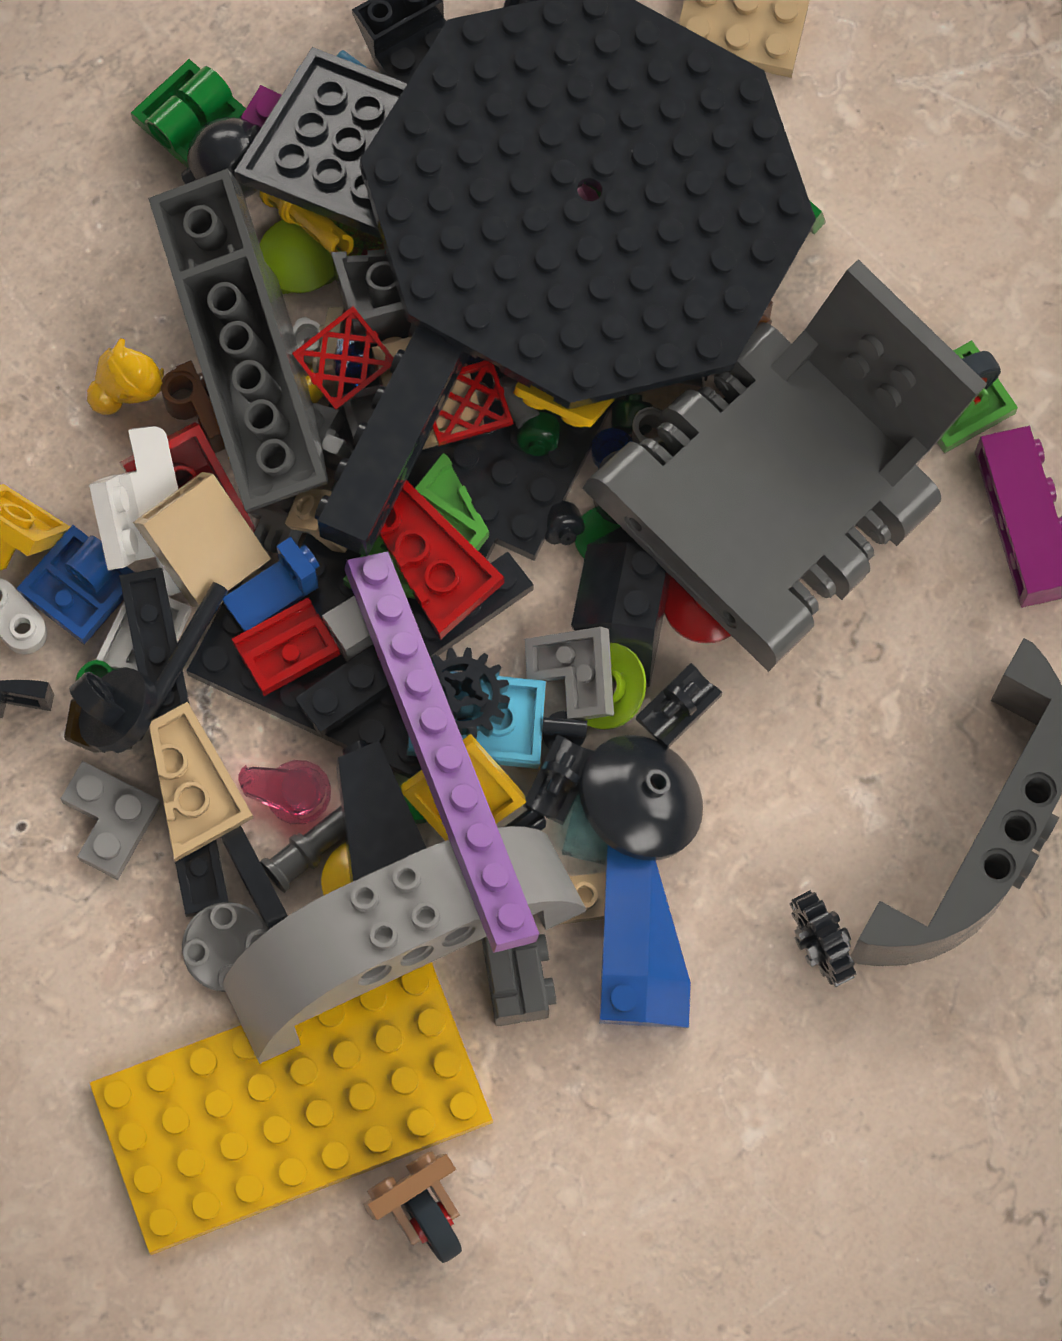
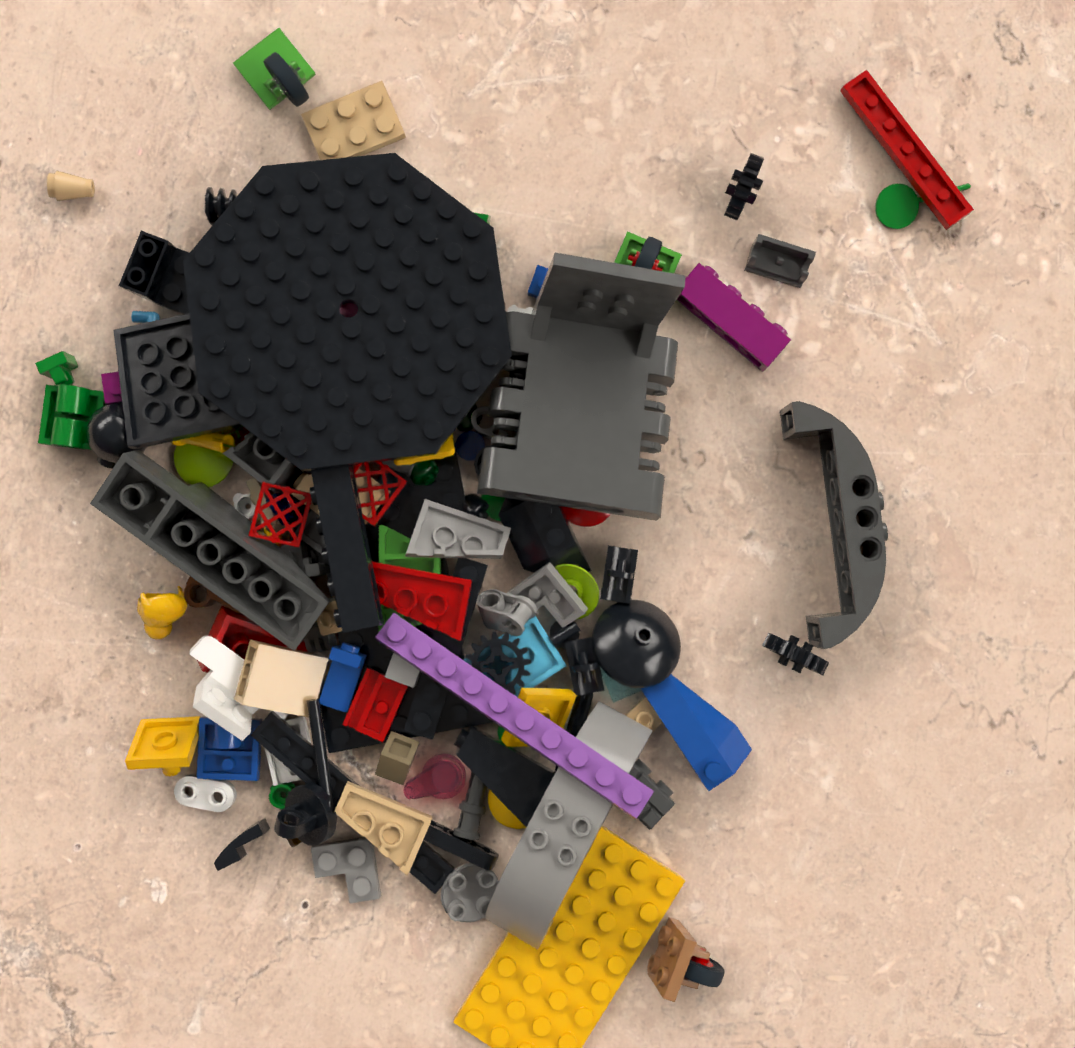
camera: 30 degrees left, 15 degrees up
none -> green tile [35,351,79,385]
none -> dark tan brick [375,731,419,785]
none -> light grey wing [405,499,511,559]
none -> light grey piece [476,589,538,636]

